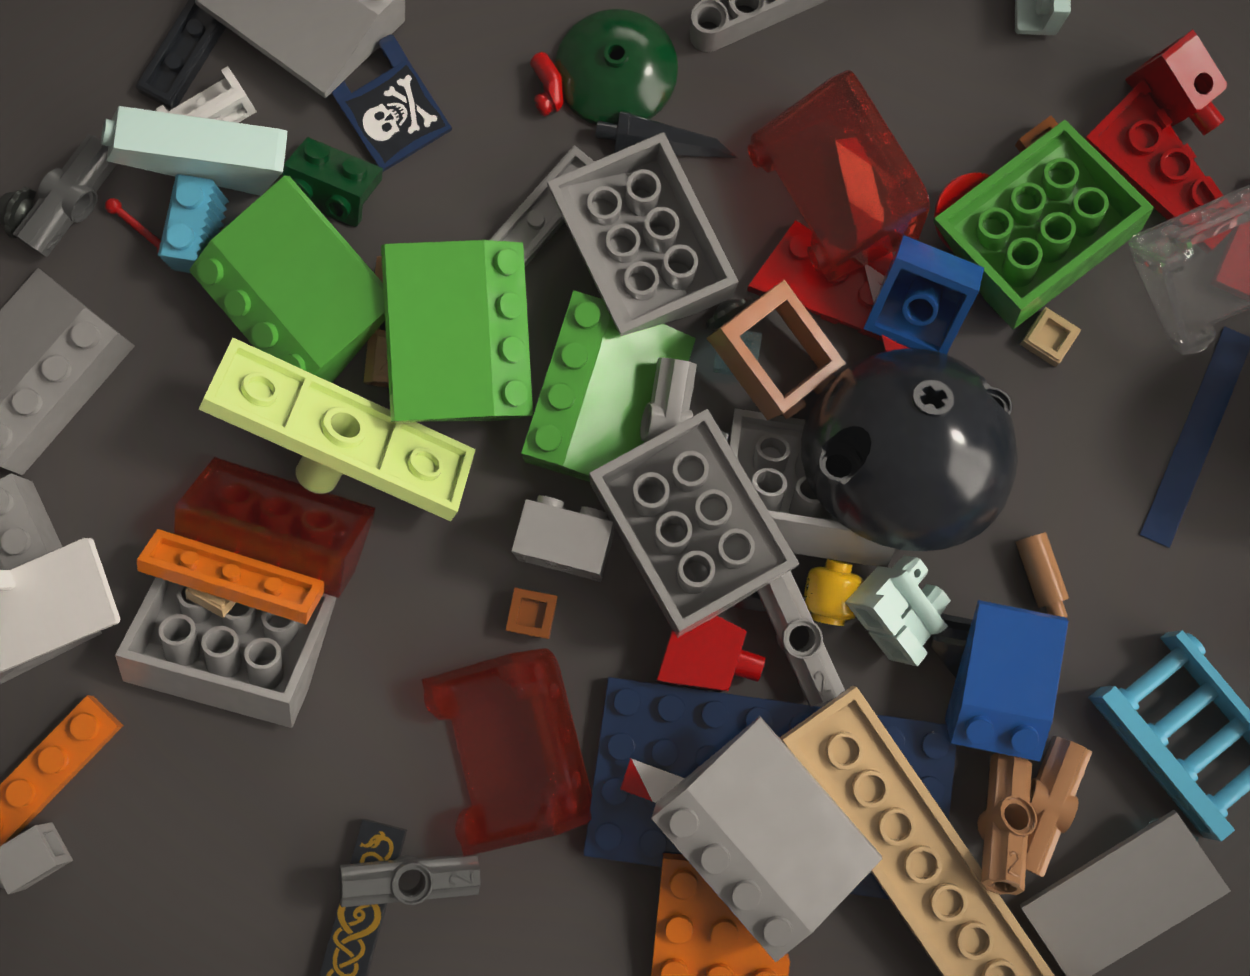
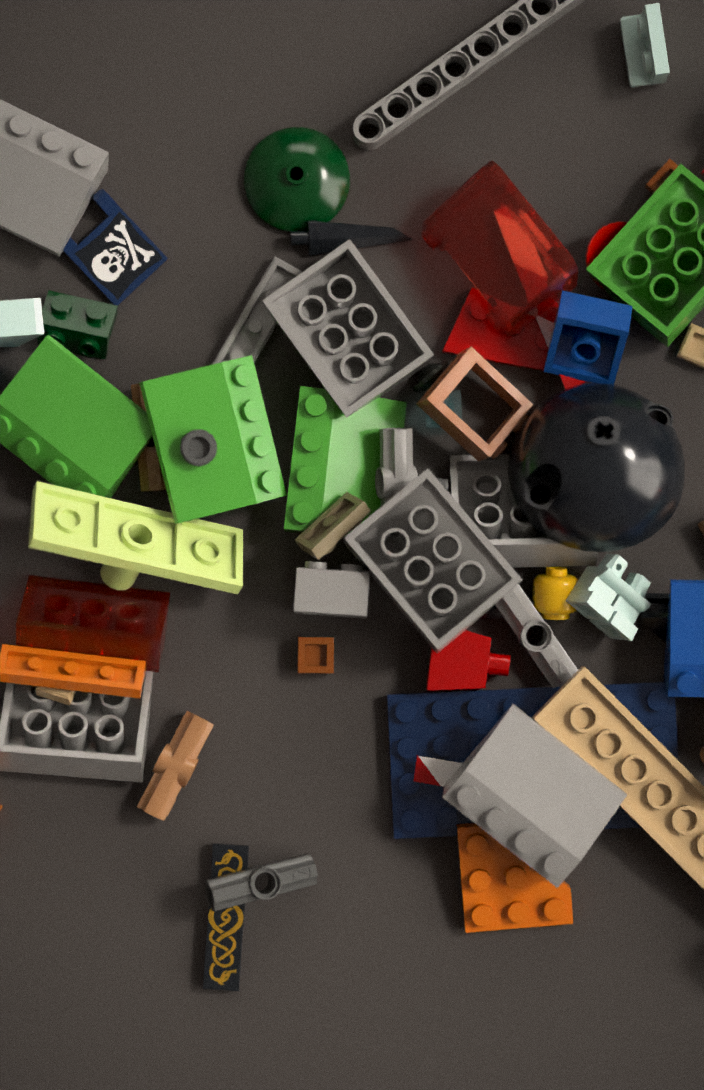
camera: 10 degrees left, 5 degrees up
clear red windscreen [421,648,592,857] -> none
red arm [530,52,563,116] -> none
none -> medium nougat piece [137,711,214,821]
none -> dark grey tile [180,429,217,466]
none -> dark tan plate [295,492,371,560]

